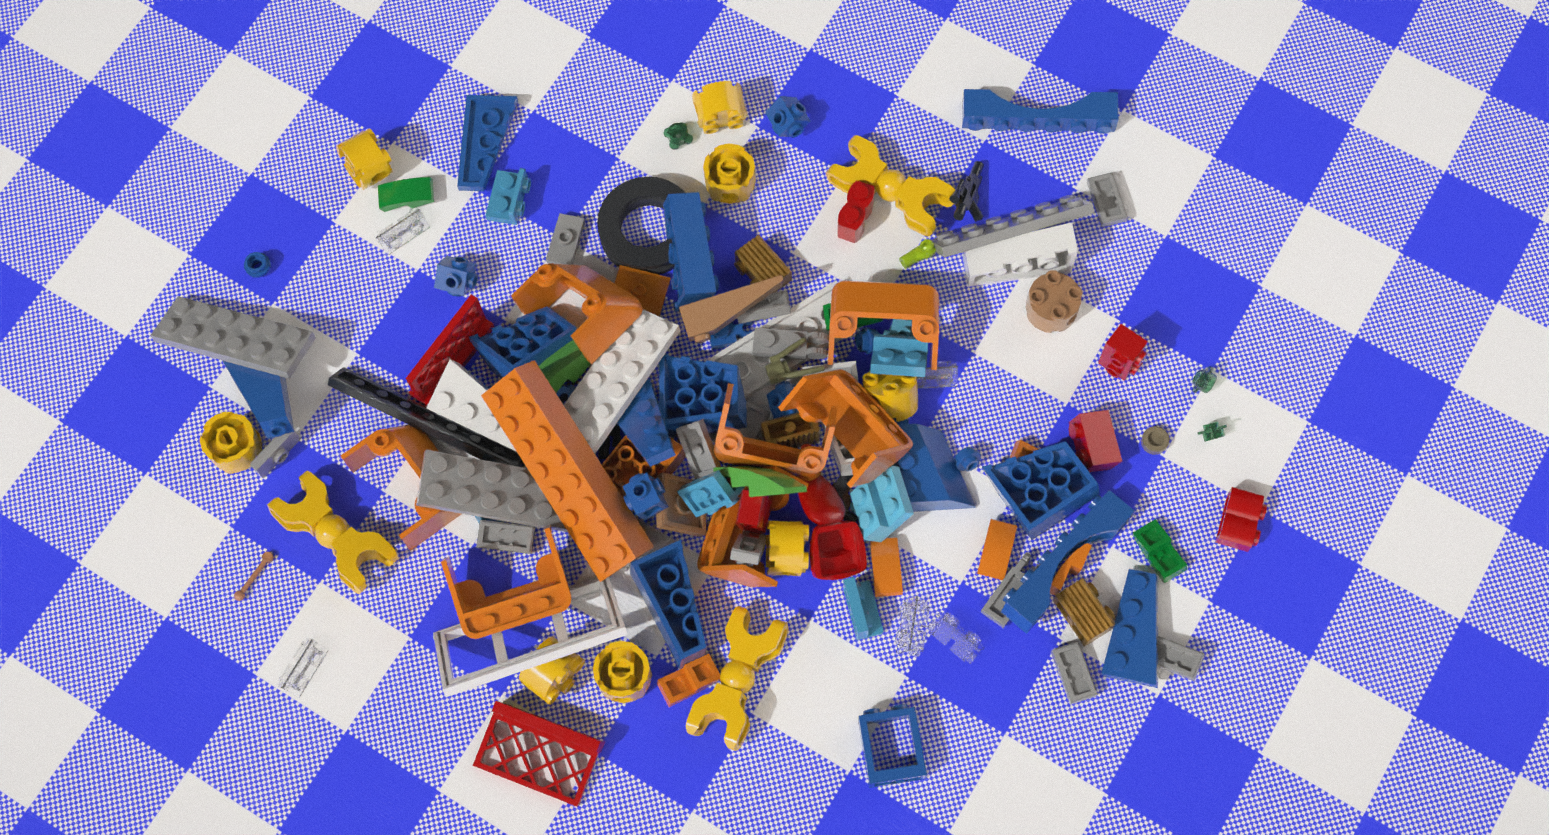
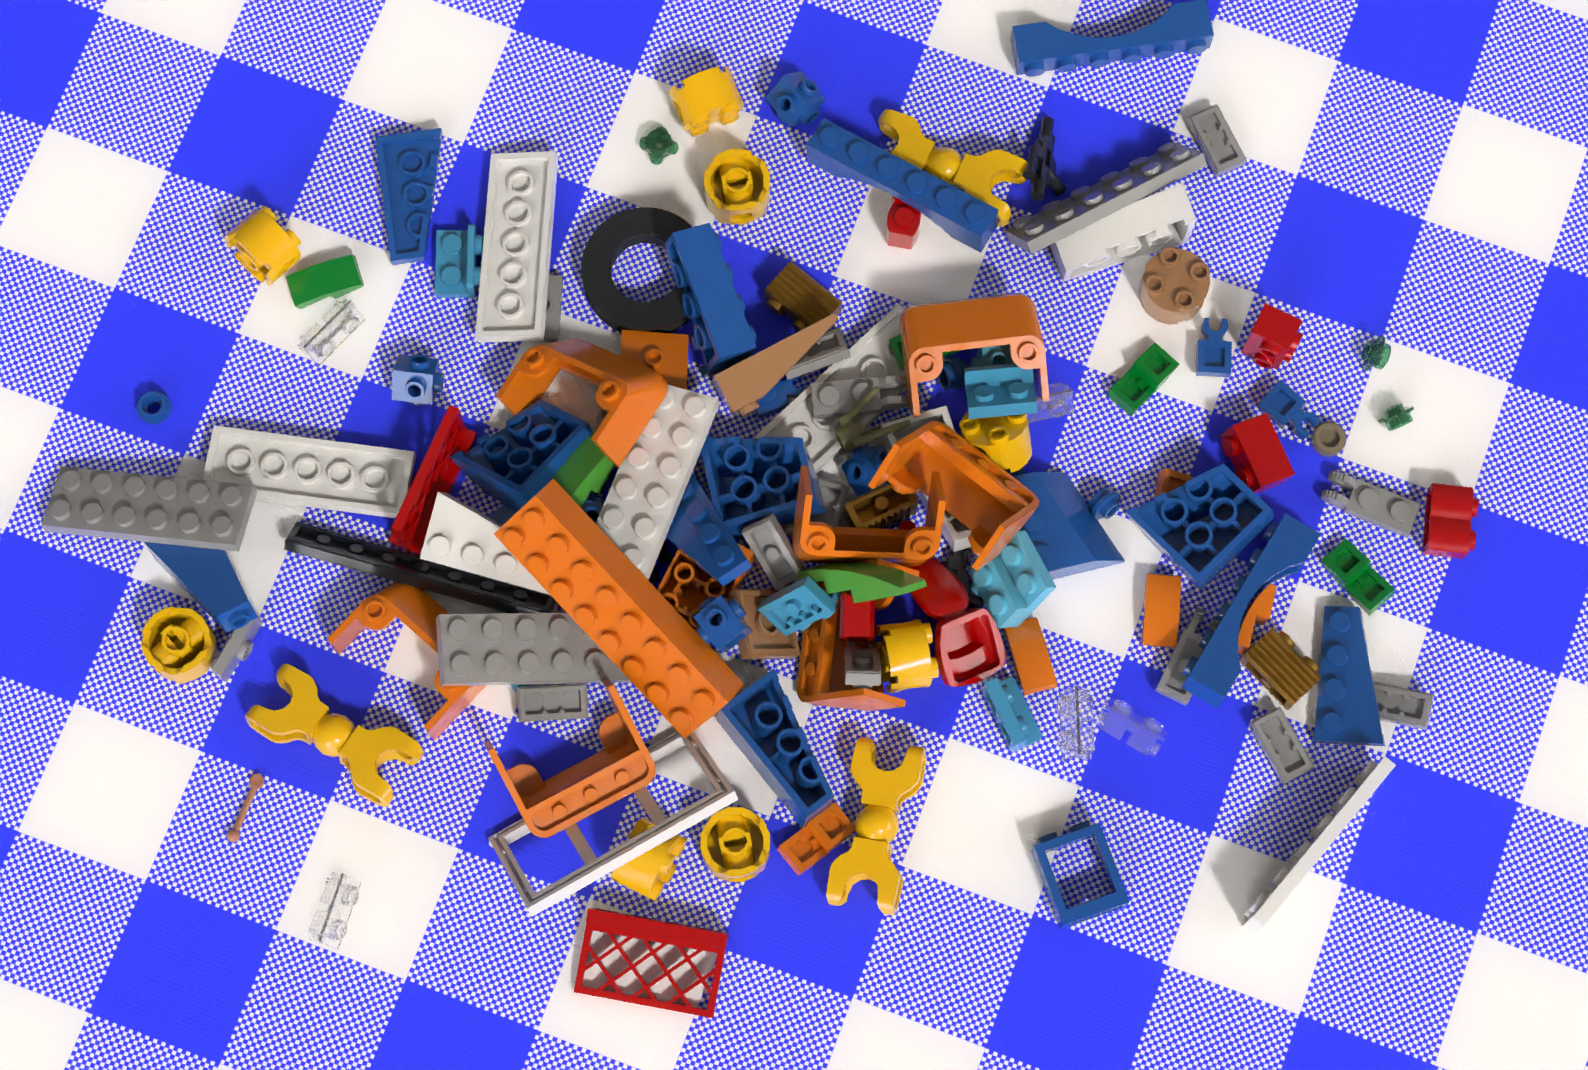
camera: 15 degrees left, 5 degrees up
lime arm [899,239,936,269] -> none
none -> white plate [202,425,416,518]
none -> white plate [475,151,558,343]
none -> blue arch [807,118,998,253]
none -> green slope [1106,342,1180,417]
none -> blue plate [1196,318,1232,378]
none -> white plate [1243,756,1396,935]
none -> blue plate [1257,380,1320,440]
none -> light grey hinge [1320,471,1421,537]

